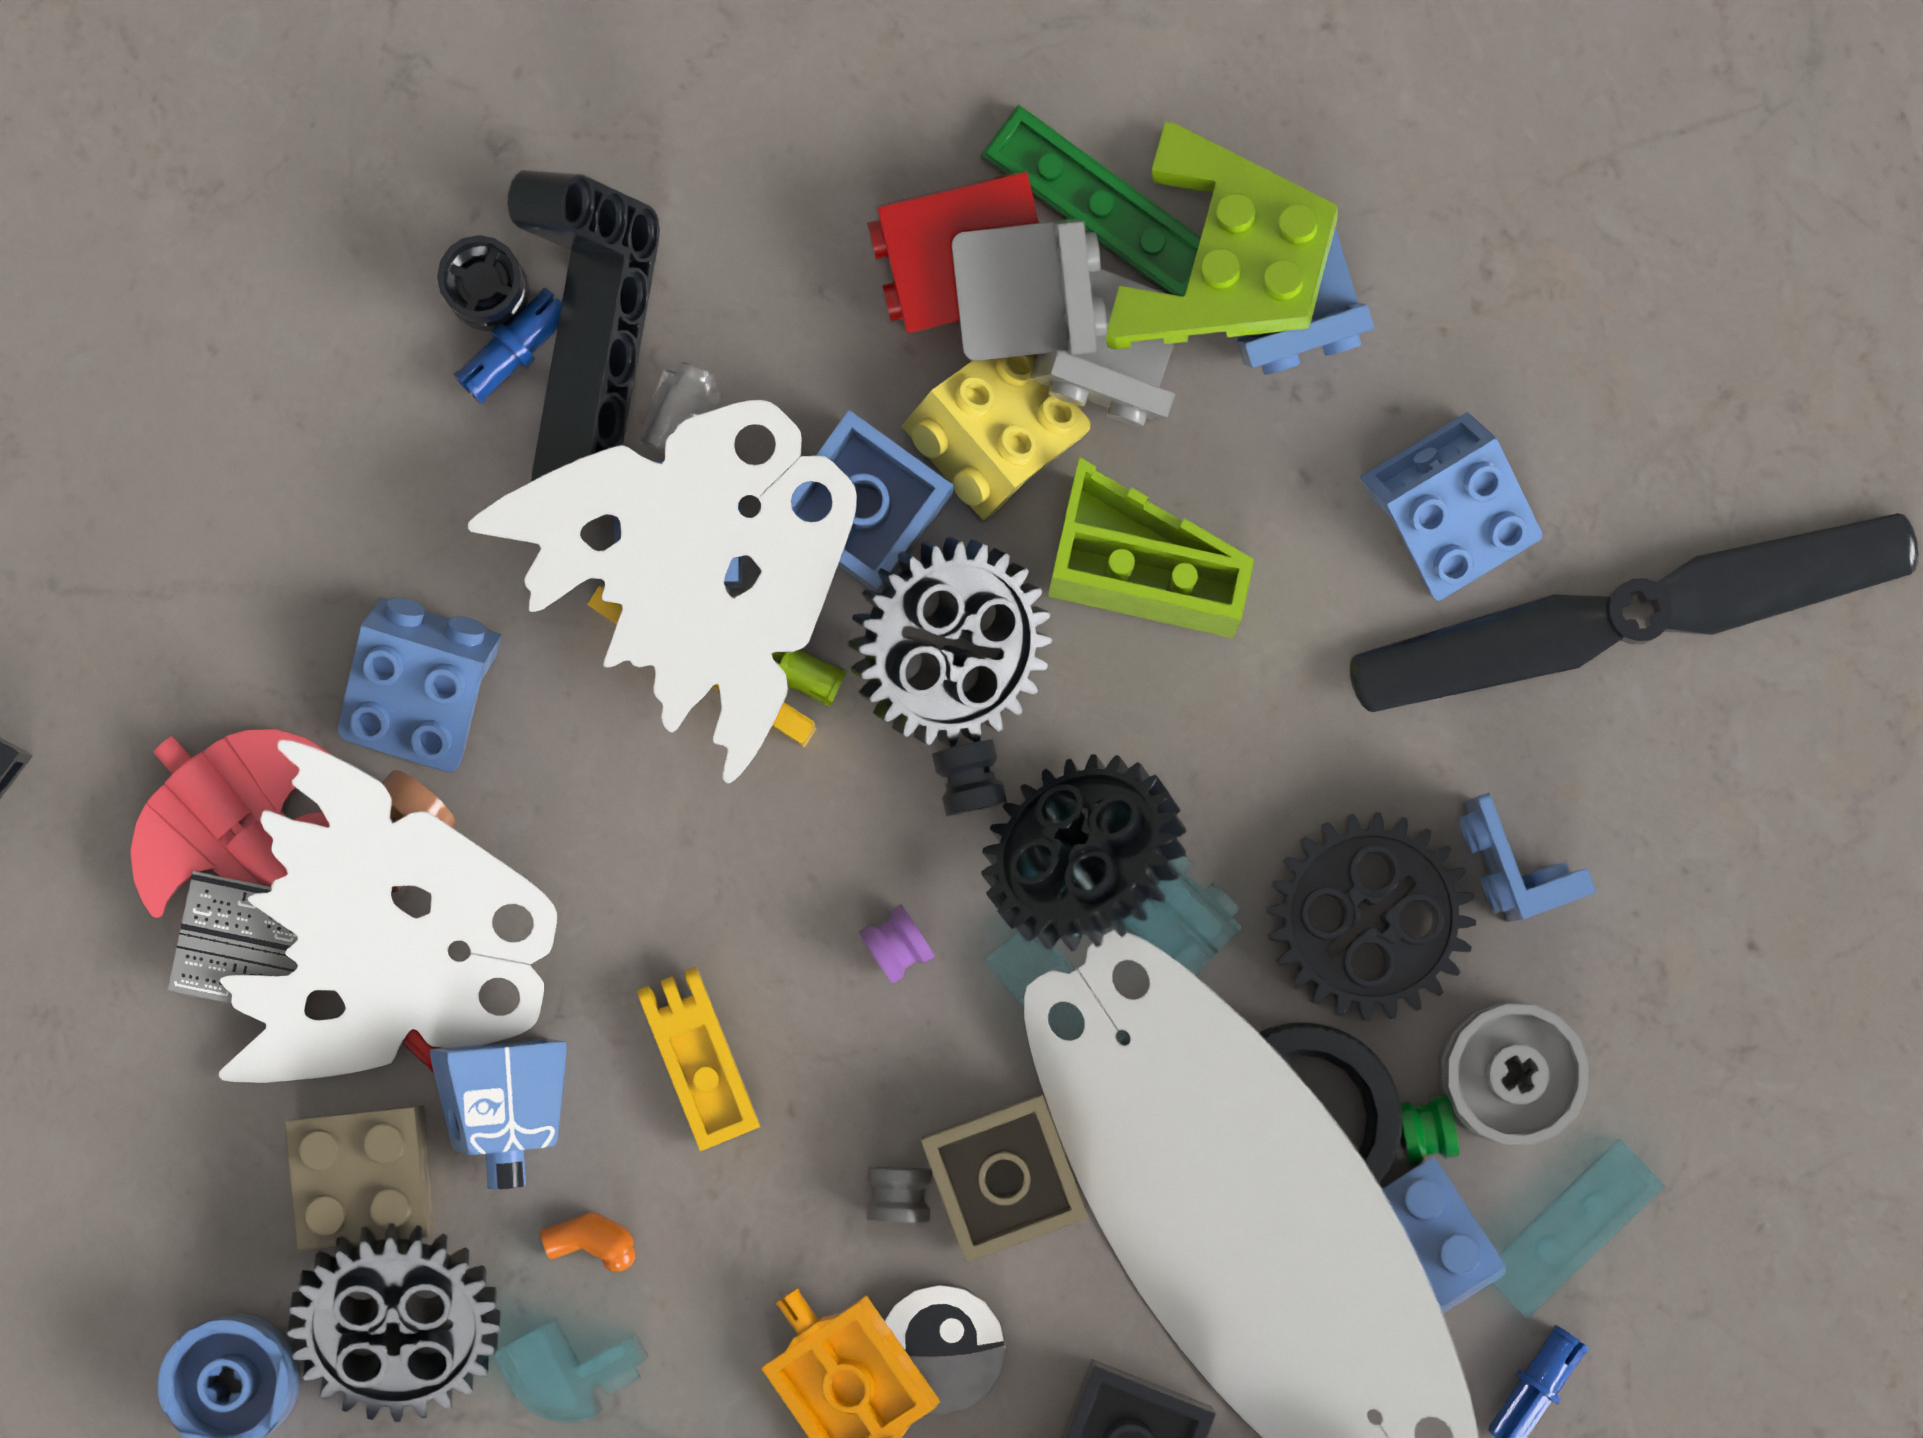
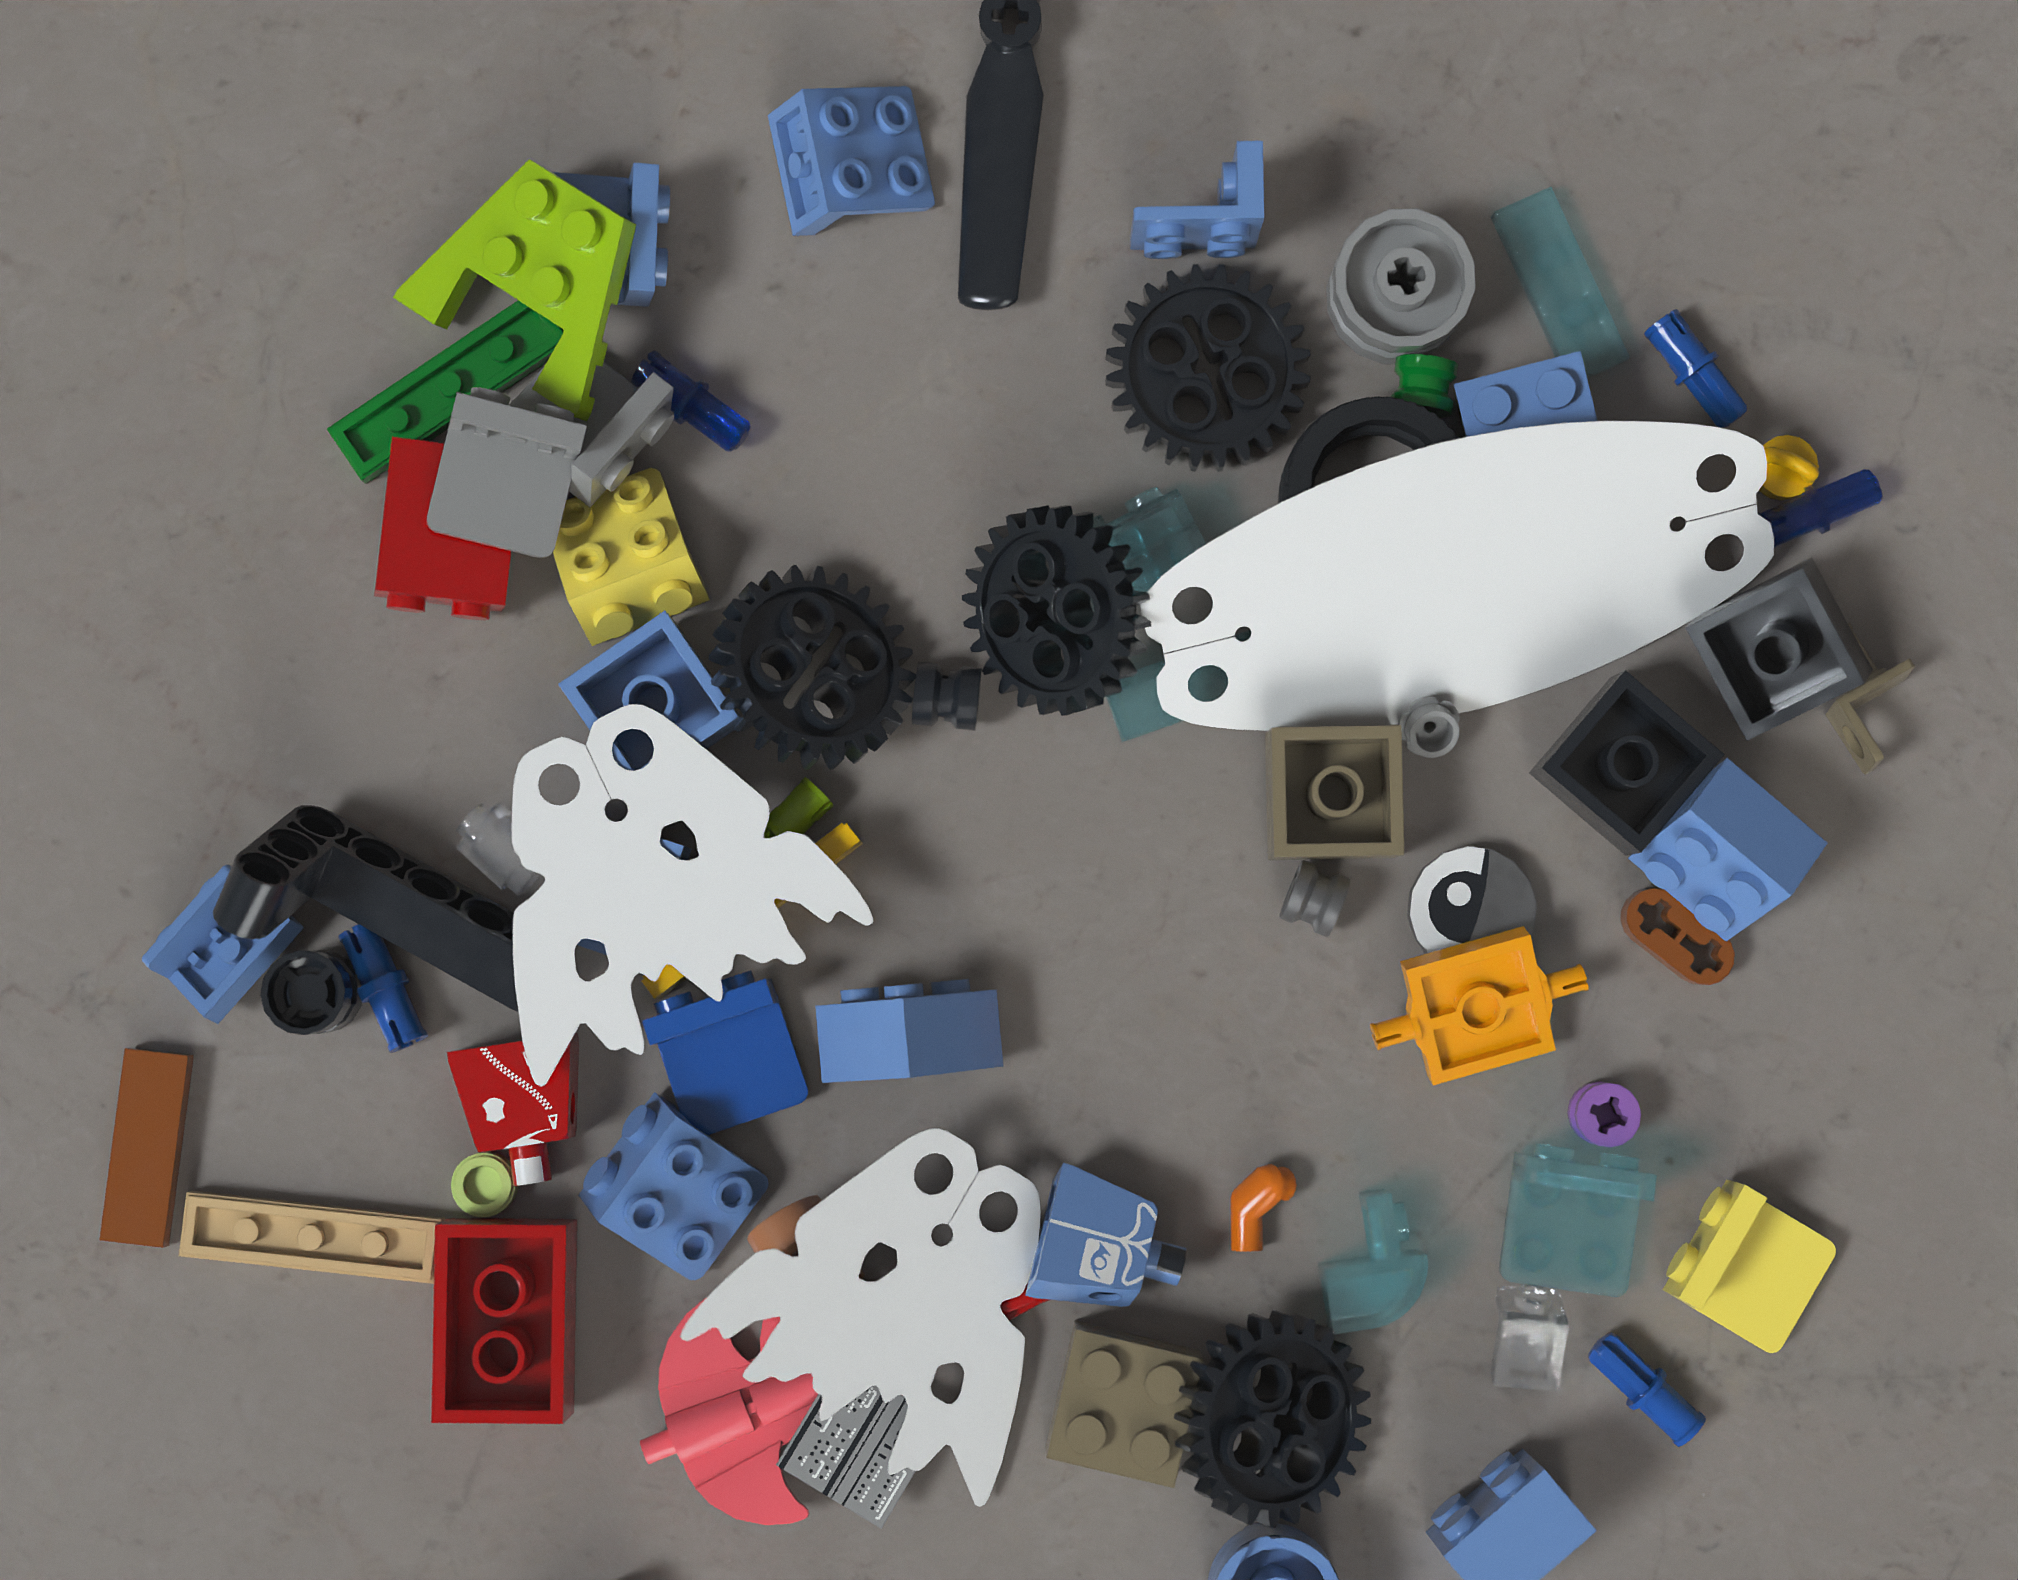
camera: 70 degrees left, 0 degrees up
yellow hinge [637,966,761,1151] -> none
medium lavender wheel [859,904,936,984] -> none
lime wedge [1047,456,1255,639] -> none
none -> dark orange tile [99,1048,194,1248]
none -> medium blue bracket [142,865,304,1024]
none -> tan tile [179,1190,445,1284]
none -> red brick [431,1218,577,1424]
none -> red torso [447,1033,579,1186]
none -> yellowish green tile [451,1152,519,1217]
none -> clear blue axle [631,350,751,452]
none -> blue bracket [642,970,809,1135]
none -> medium blue brick [815,979,1004,1083]
none -> light grey plate [1398,696,1460,758]

